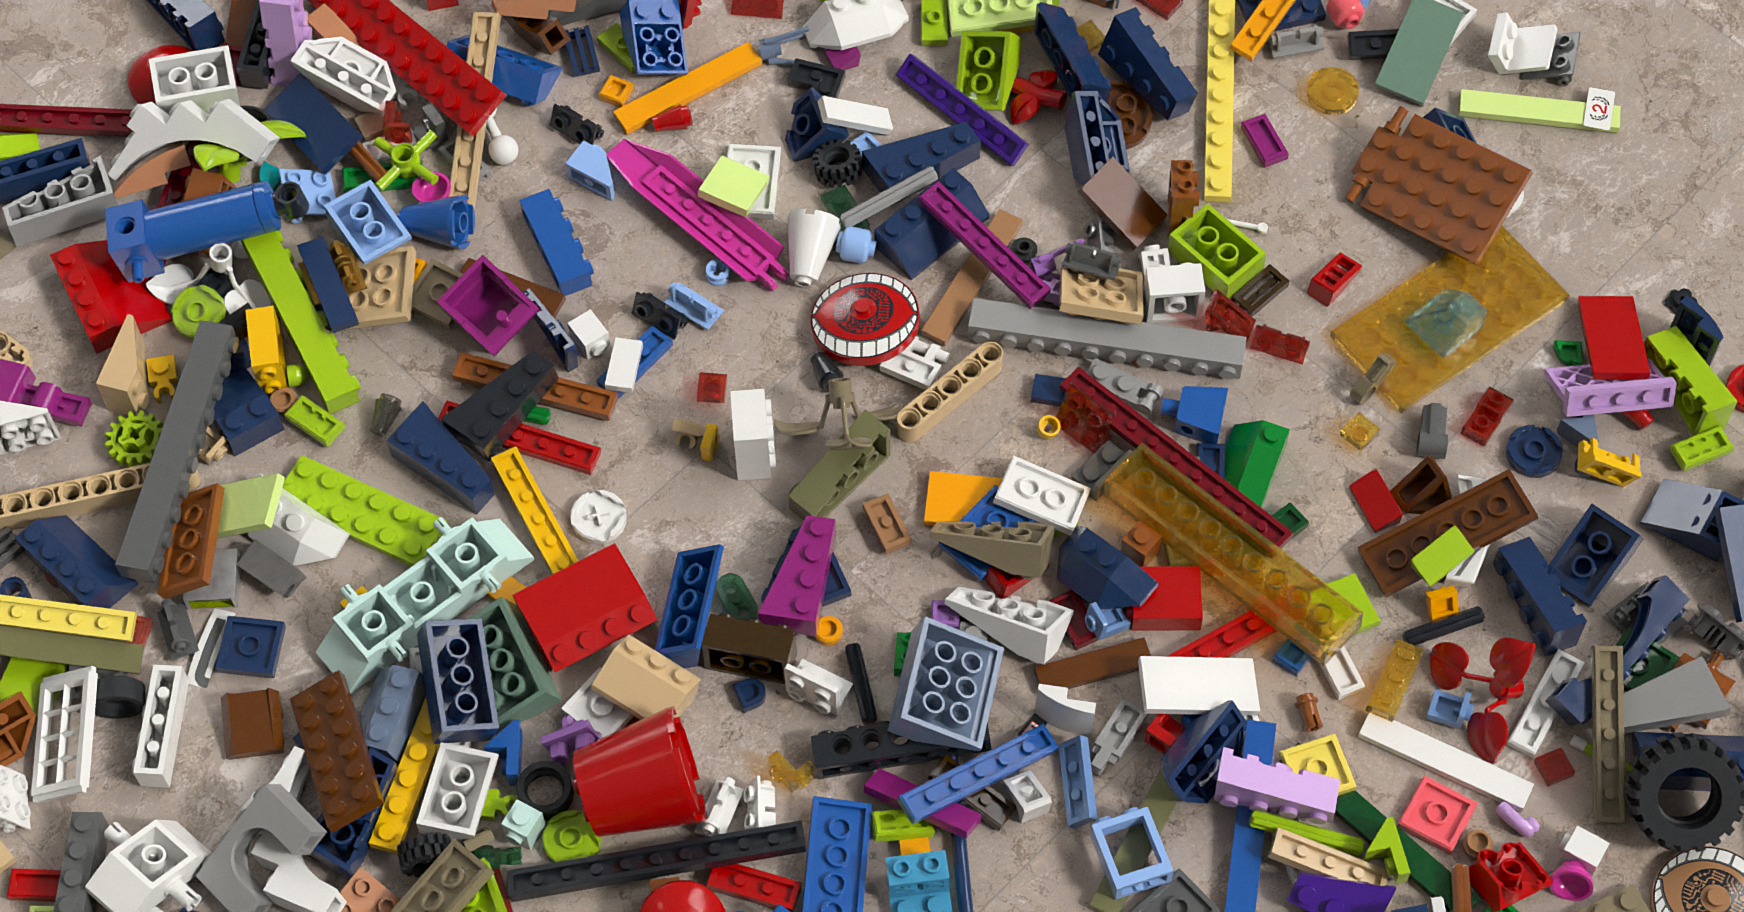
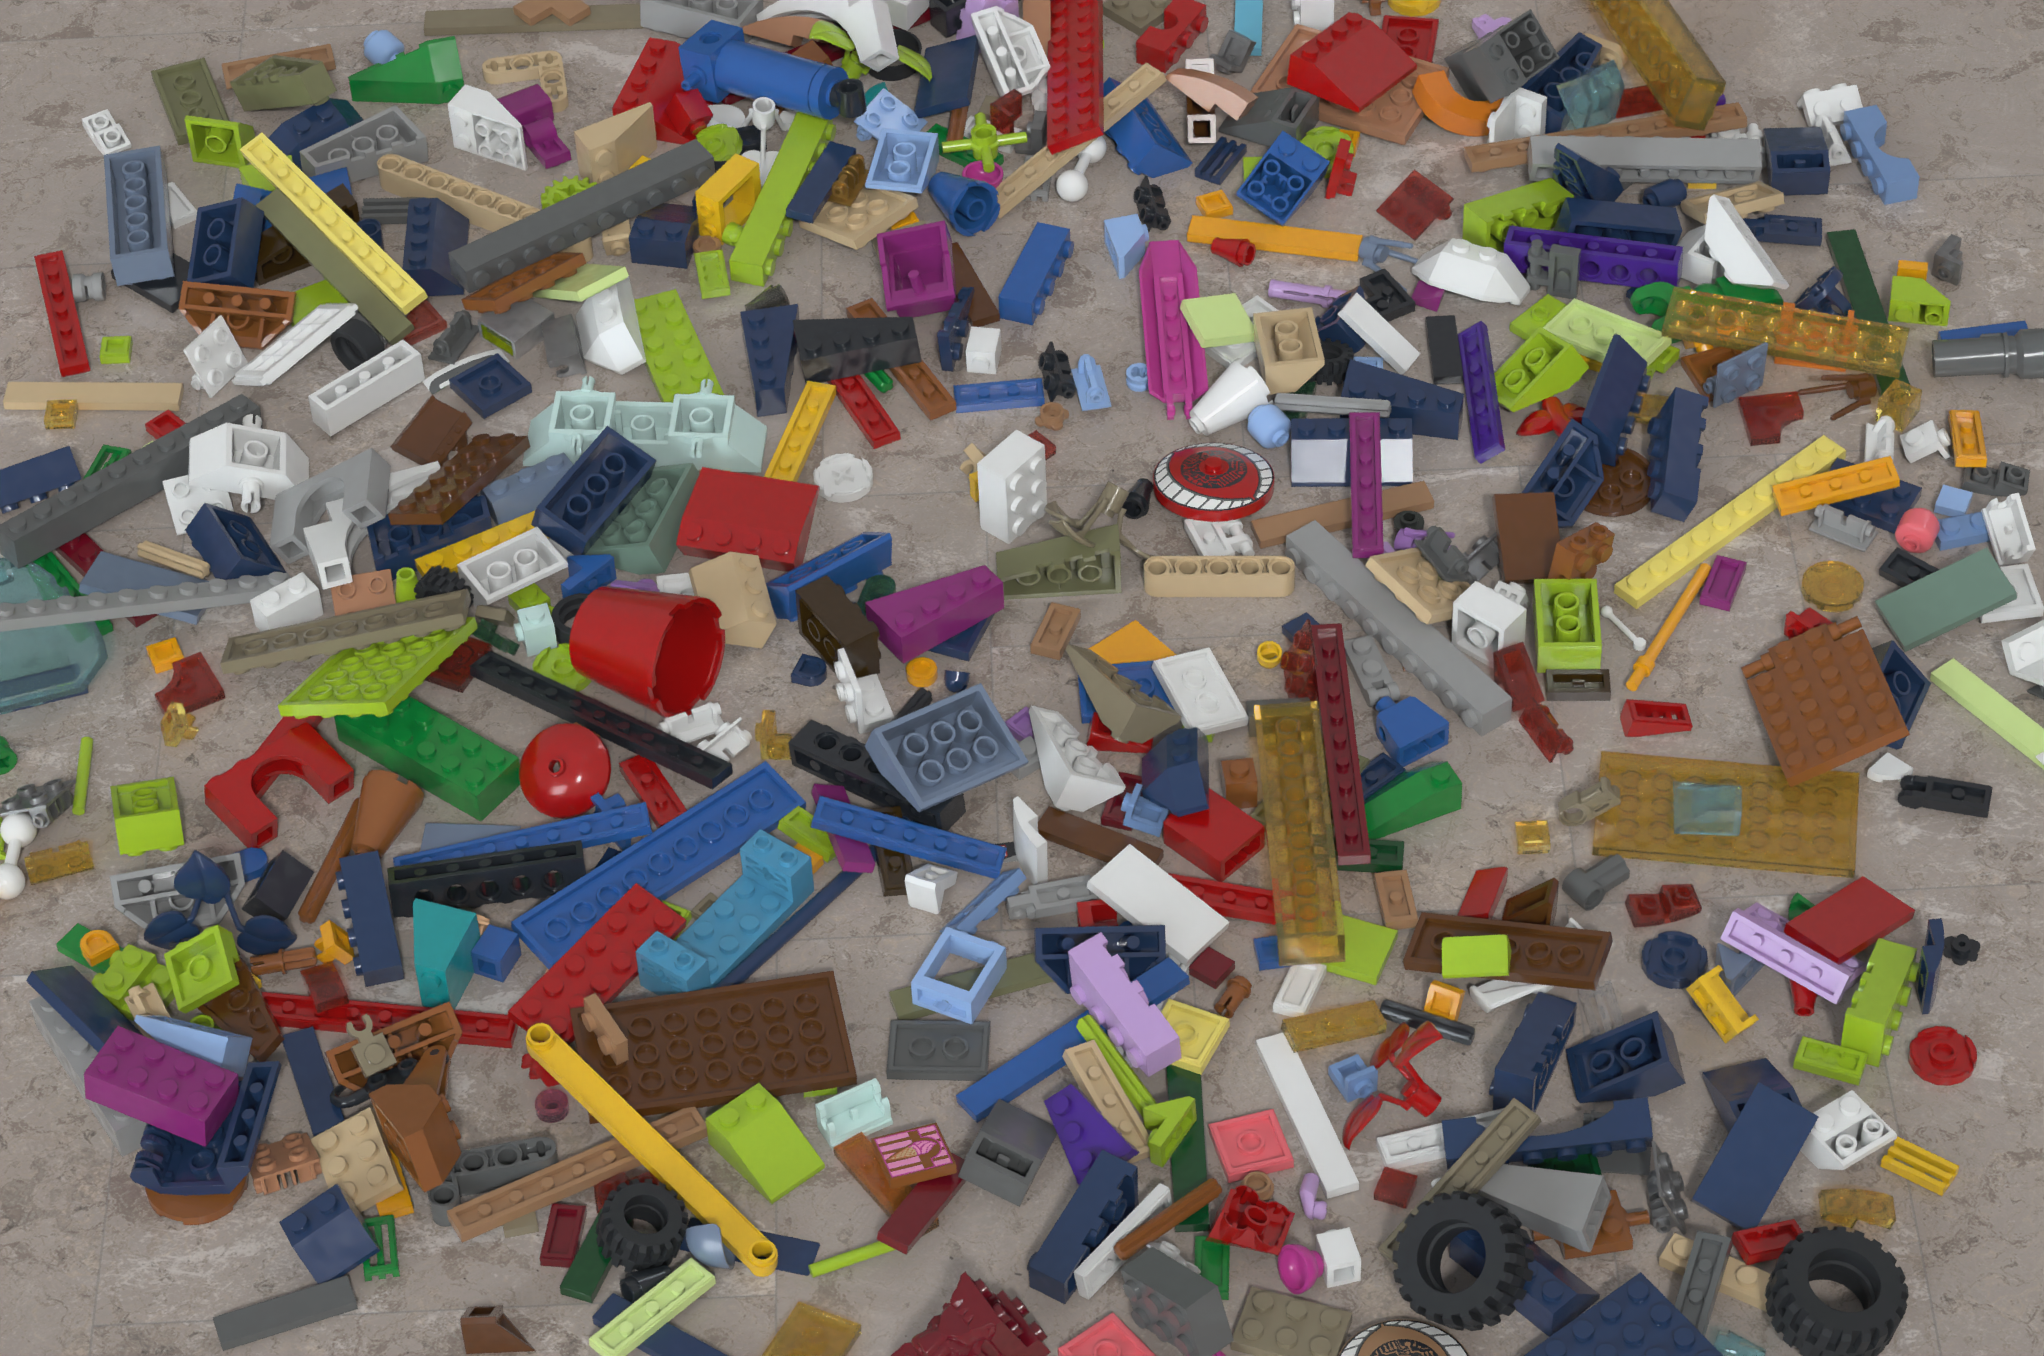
camera: 45 degrees right, 15 degrees down
white tile [605,337,643,393] -> none
none -> lime cone [395,567,418,603]
none -> red brick [665,88,713,137]
none -> dark blue hinge [944,670,970,693]
none -> medium nougat plate [1035,402,1069,431]
none -> dark red tile [1189,947,1235,989]
none -> tan slope [1253,307,1325,395]
none -> lavender pin [1268,279,1348,309]
none -> medium nougat plate [1374,869,1418,930]
none -> black tile [1425,315,1463,385]
none -> light orange bar [1626,563,1711,691]
none -> red bracket [1784,607,1833,639]
none -> black hinge [1897,775,1993,818]

